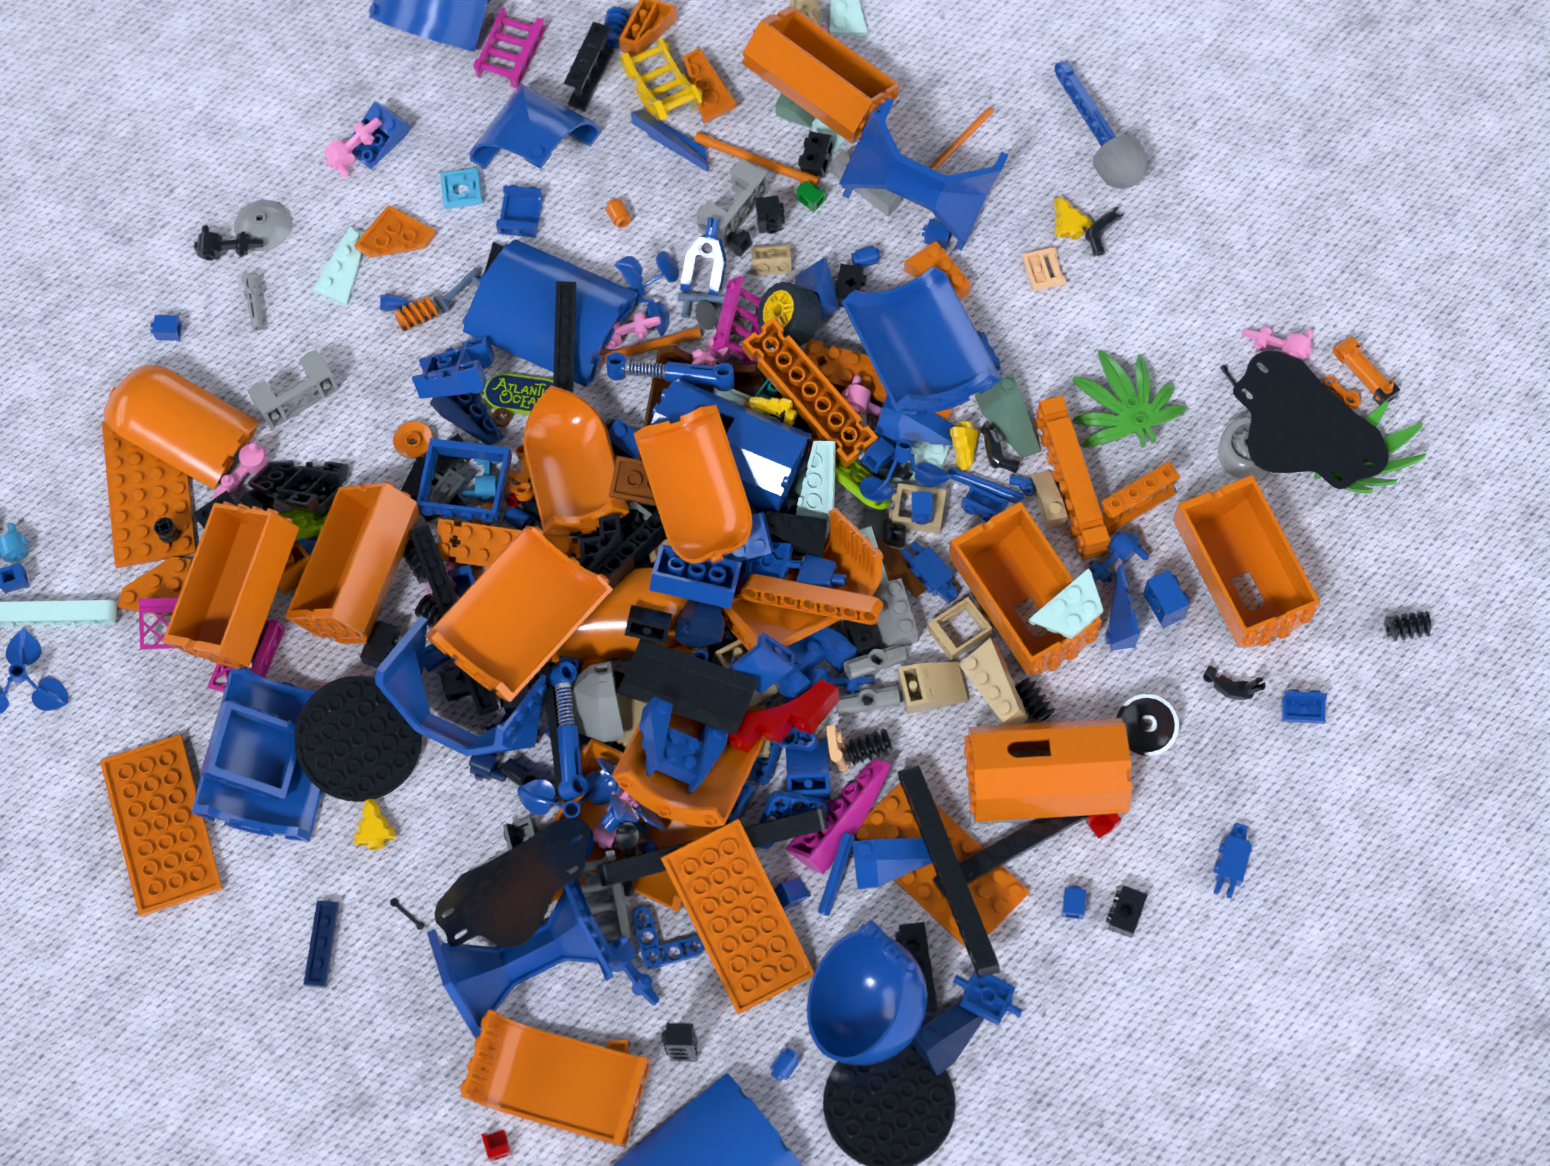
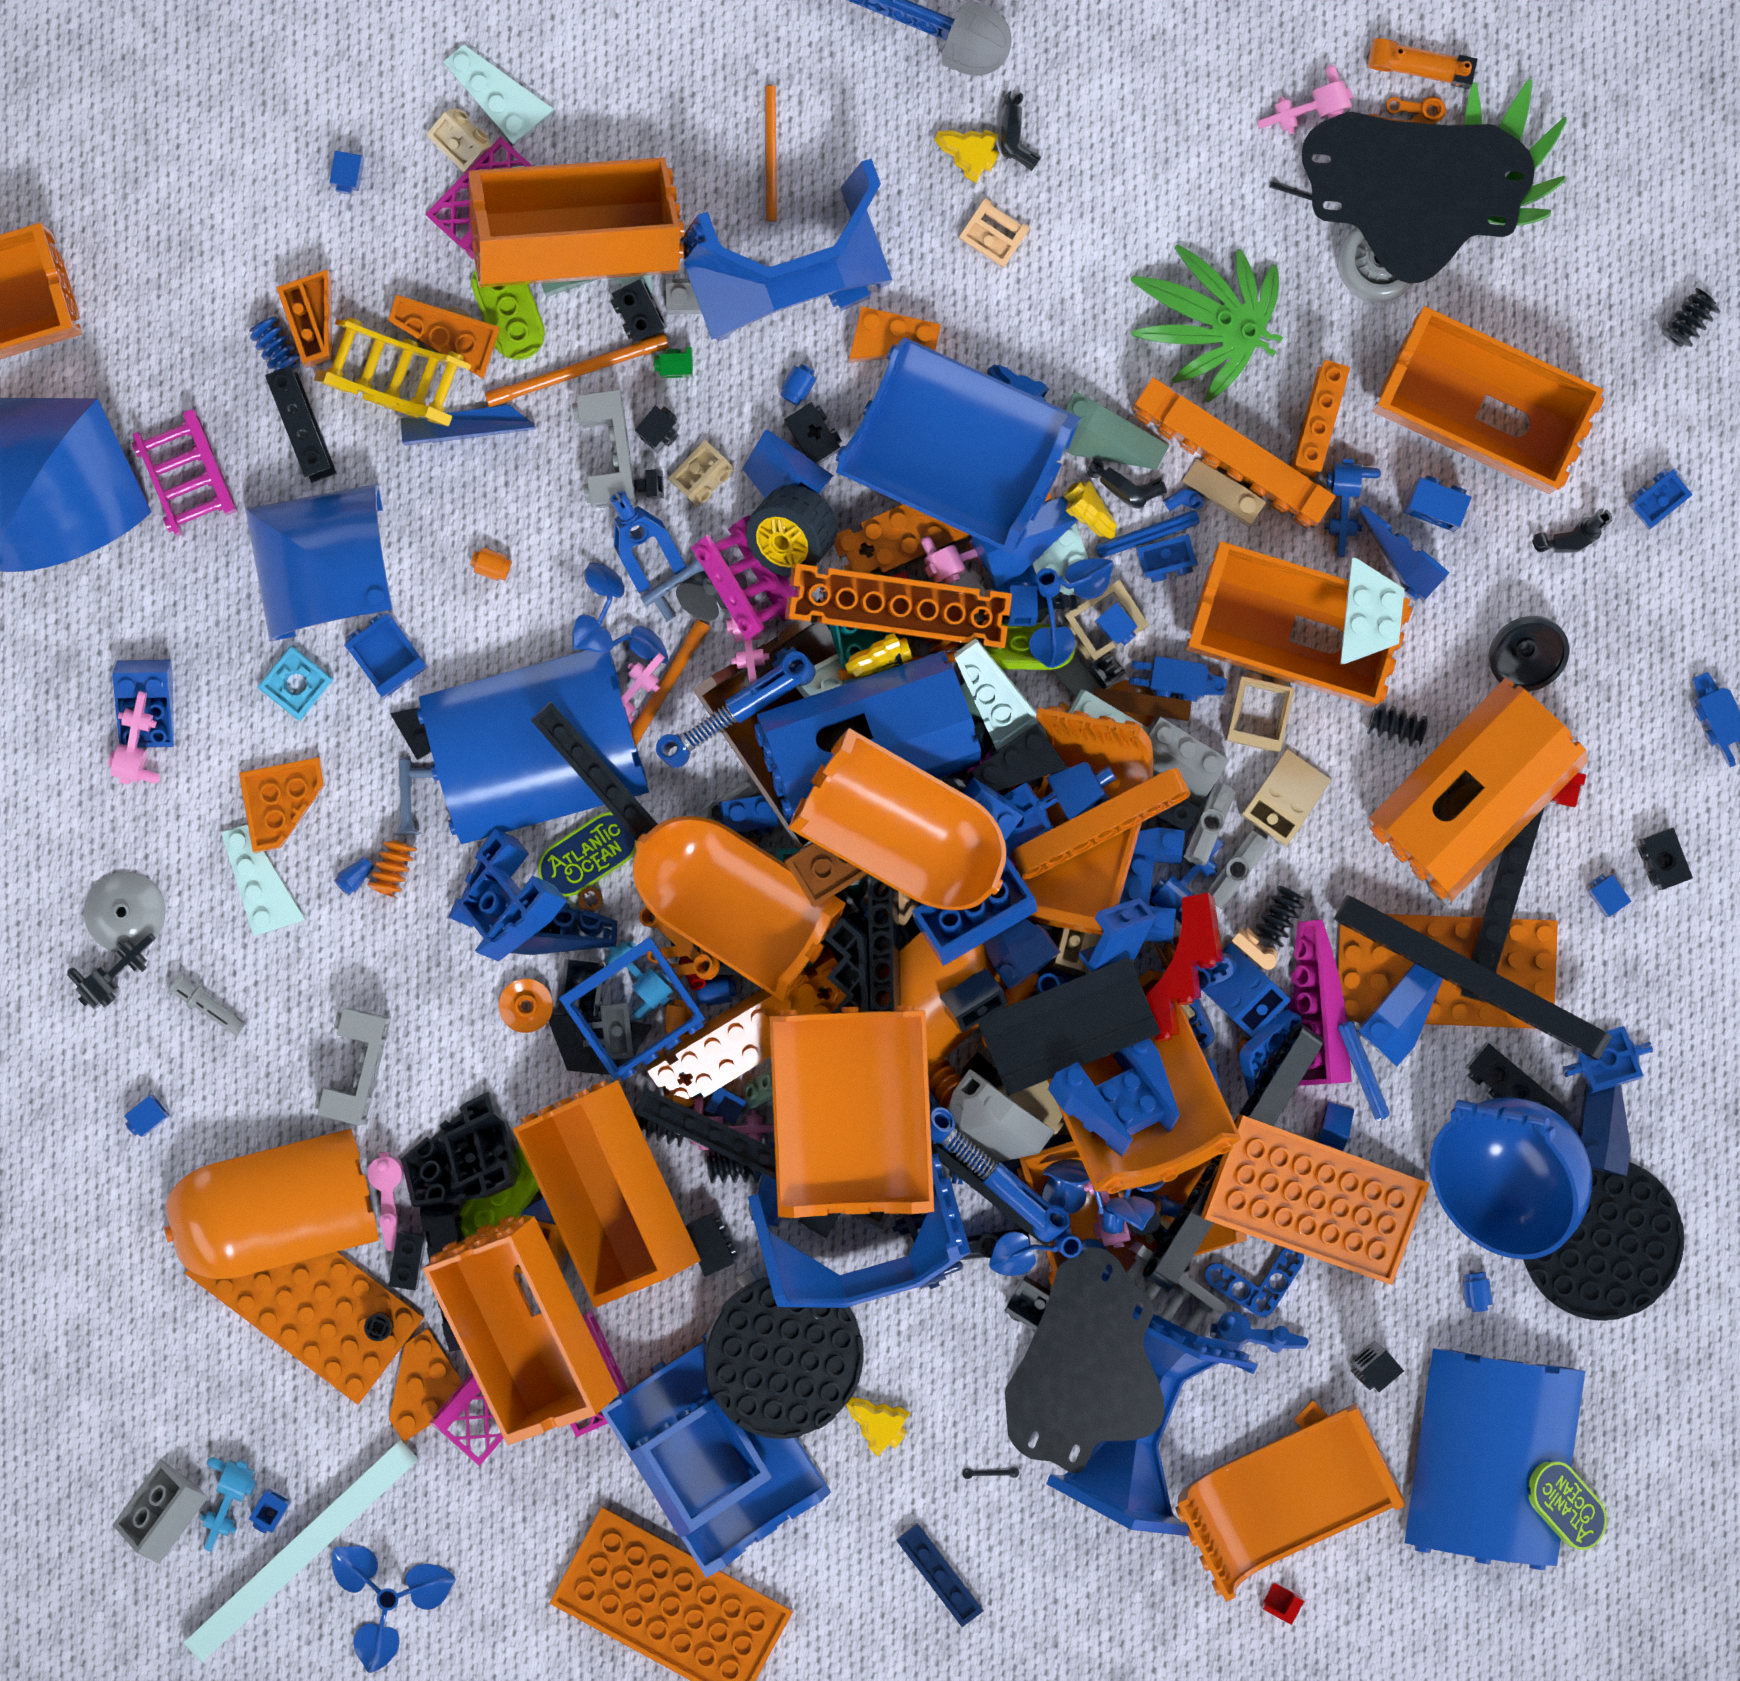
camera: 45 degrees left, 20 degrees up
tan wedge [959,638,1028,725] -> none
none -> lime tile [471,270,545,360]

